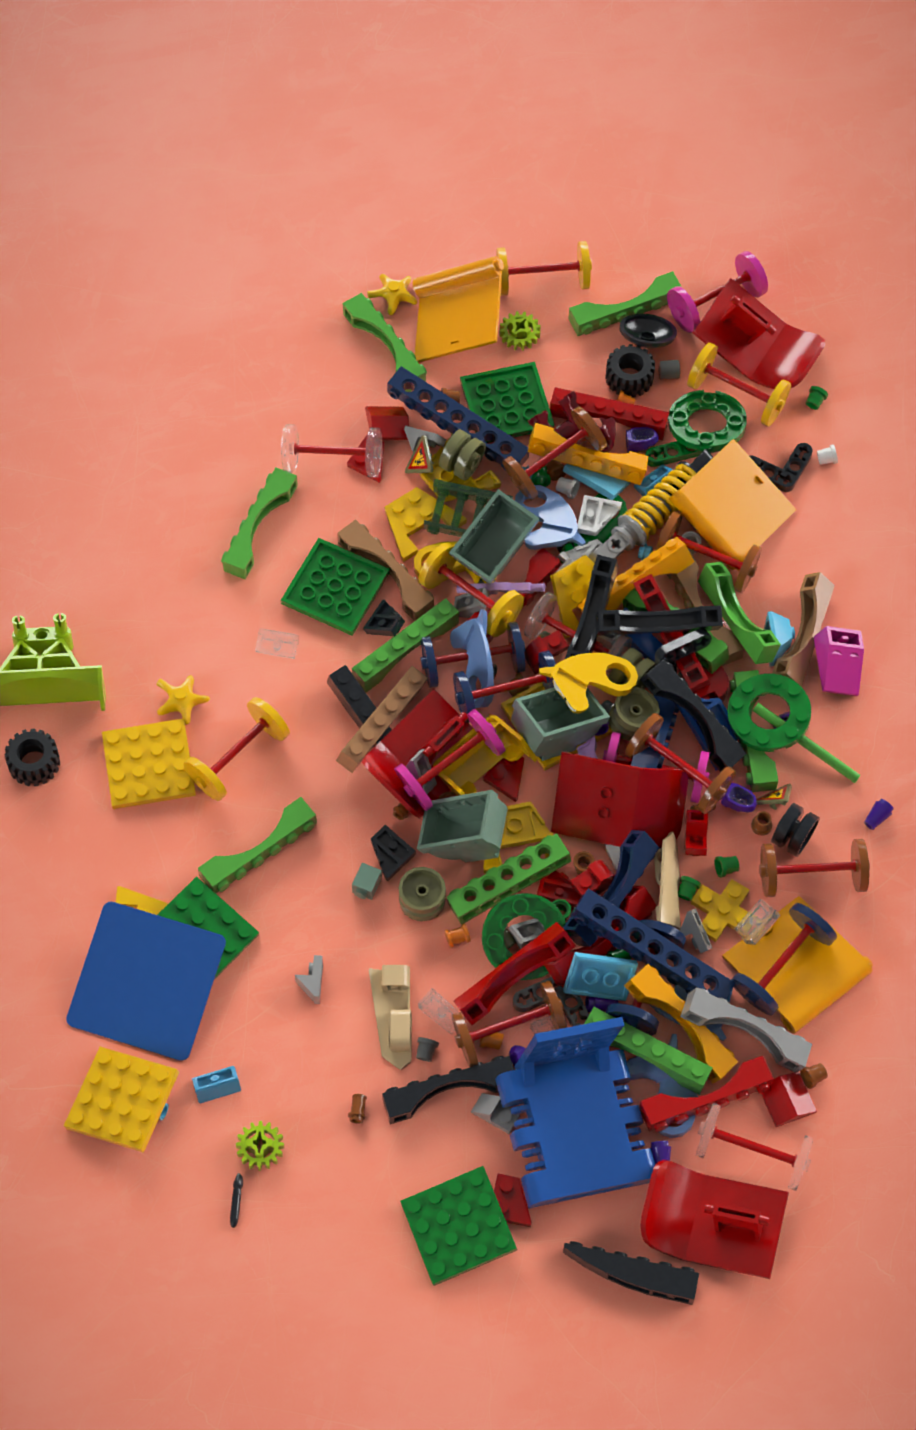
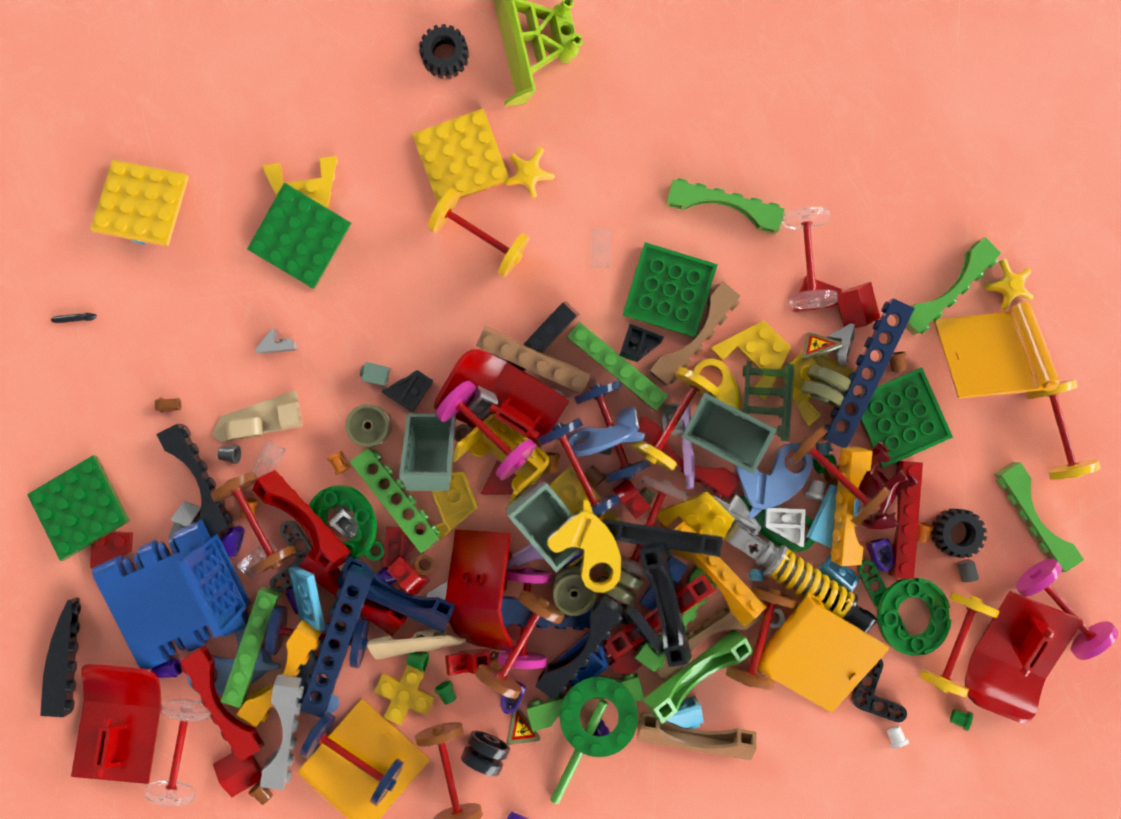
camera: 75 degrees right, 25 degrees up
blue piece [66,901,226,1061] -> none
dark azure slope [192,1066,241,1103] -> none
bright green arch [198,797,317,893] -> none
lime gear [236,1121,285,1171] -> none
lime gear [499,311,541,351] -> none
black dish [619,314,677,349] -> none
light grey slope [680,908,712,953] -> none
clear slope [735,899,780,945] -> none
dark orange piece [751,811,772,836] -> none
dark pink slope [814,626,864,696] -> none

